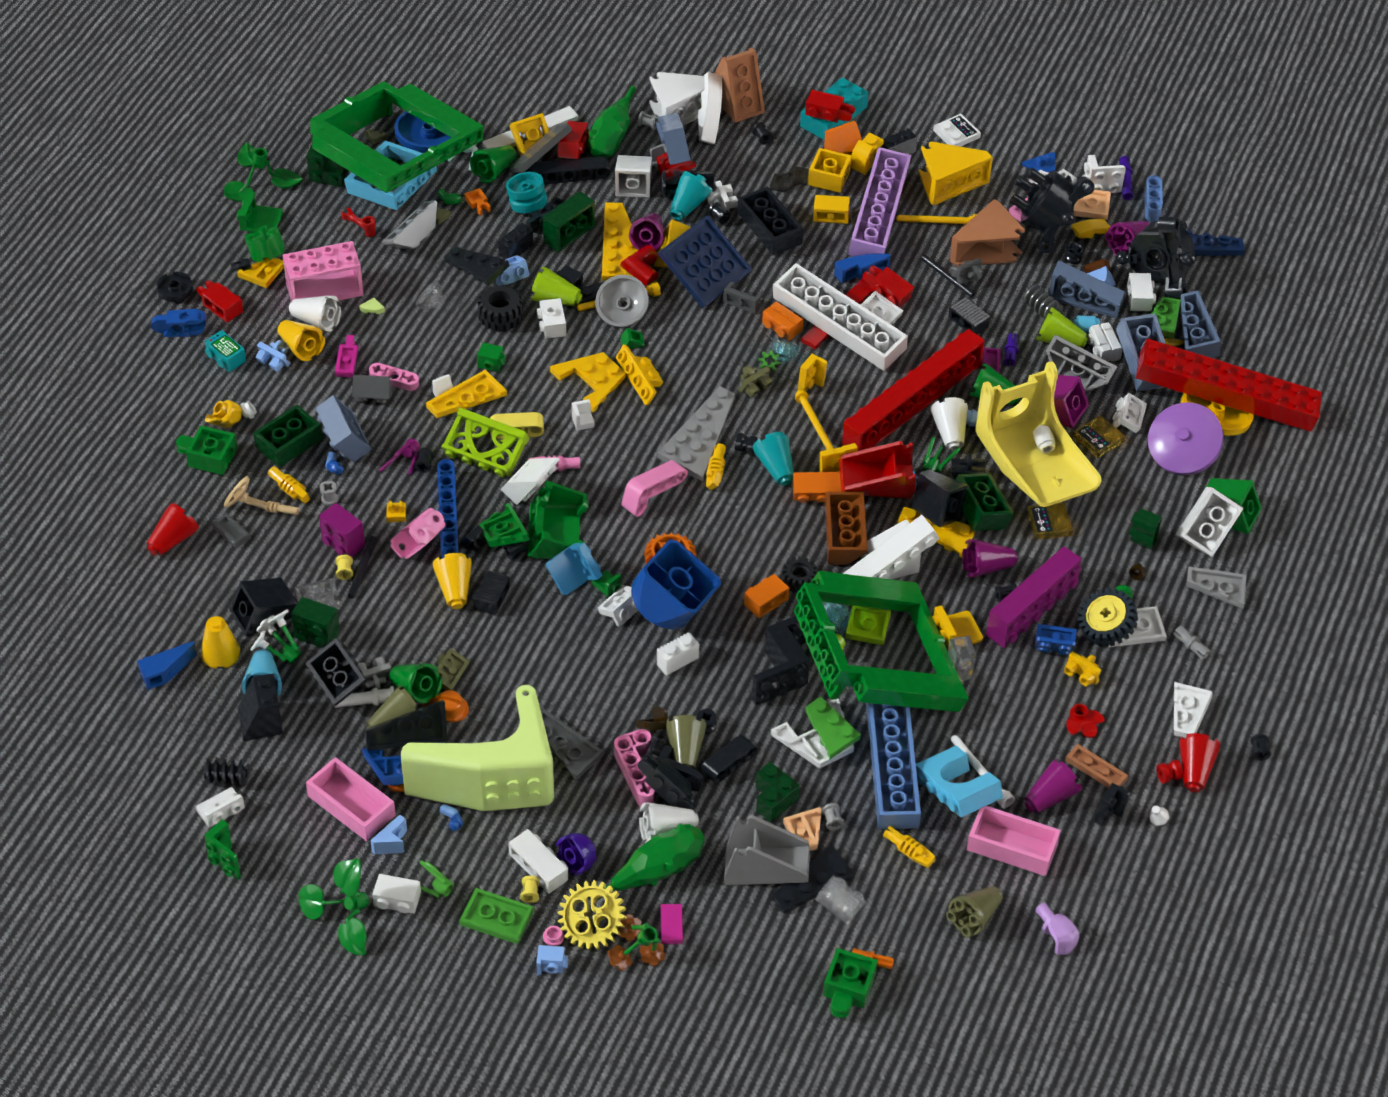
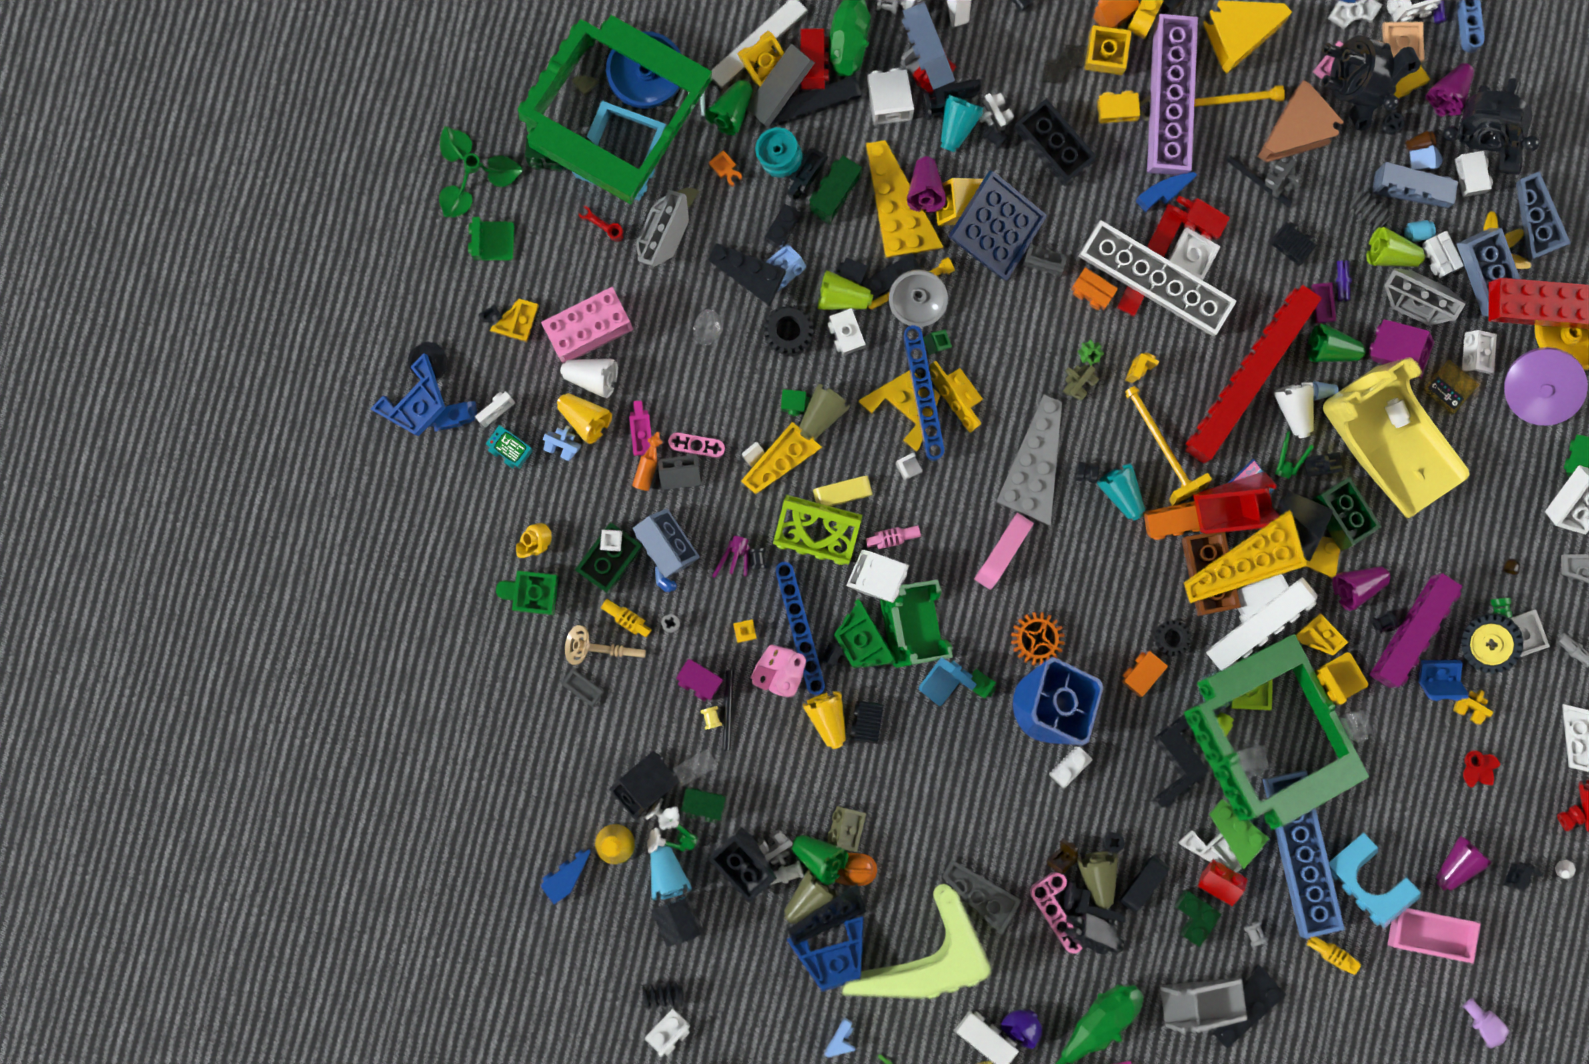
camera: 10 degrees left, 35 degrees up
red cone [146,503,199,556] -> none
red hinge [196,280,243,323] -> none
white plate [240,401,257,419] -> none
green brick [244,225,285,262] -> none
bright pink piece [306,757,396,841] -> none
yellowish green tile [359,298,385,314] -> none
green arm [437,189,462,205] -> none
arm [440,804,463,831] -> none
white bracket [598,585,638,627] -> none
red brick [620,245,658,286] -> none
white cone [639,802,699,843] -> none
yellow hinge [706,443,726,490] -> none
clear light blue piece [766,335,802,362] -> none
light nougat wing [783,807,822,851] -> none
clear brick [815,875,867,925] -> none
olive cone [946,886,1003,938] -> none
white piece [951,735,1015,809] -> none
clear yellow plate [1027,502,1073,540] -> none
nougat plate [1065,744,1128,788] -> none
dark green brick [1128,508,1162,550] -> none
bright green wing [1151,297,1181,338] -> none
dark blue wing [1187,230,1245,256] -> none
none -> blue wing [371,353,446,436]
none -> white plate [475,391,515,428]
none -> white tile [600,530,622,551]
none -> orange wheel [632,432,662,491]
none -> olive cone [799,384,850,440]
none -> blue beam [904,325,944,461]
none -> yellow wing [1184,510,1306,603]
none -> red brick [1198,859,1248,907]
none -> yellow wing [1295,613,1348,655]

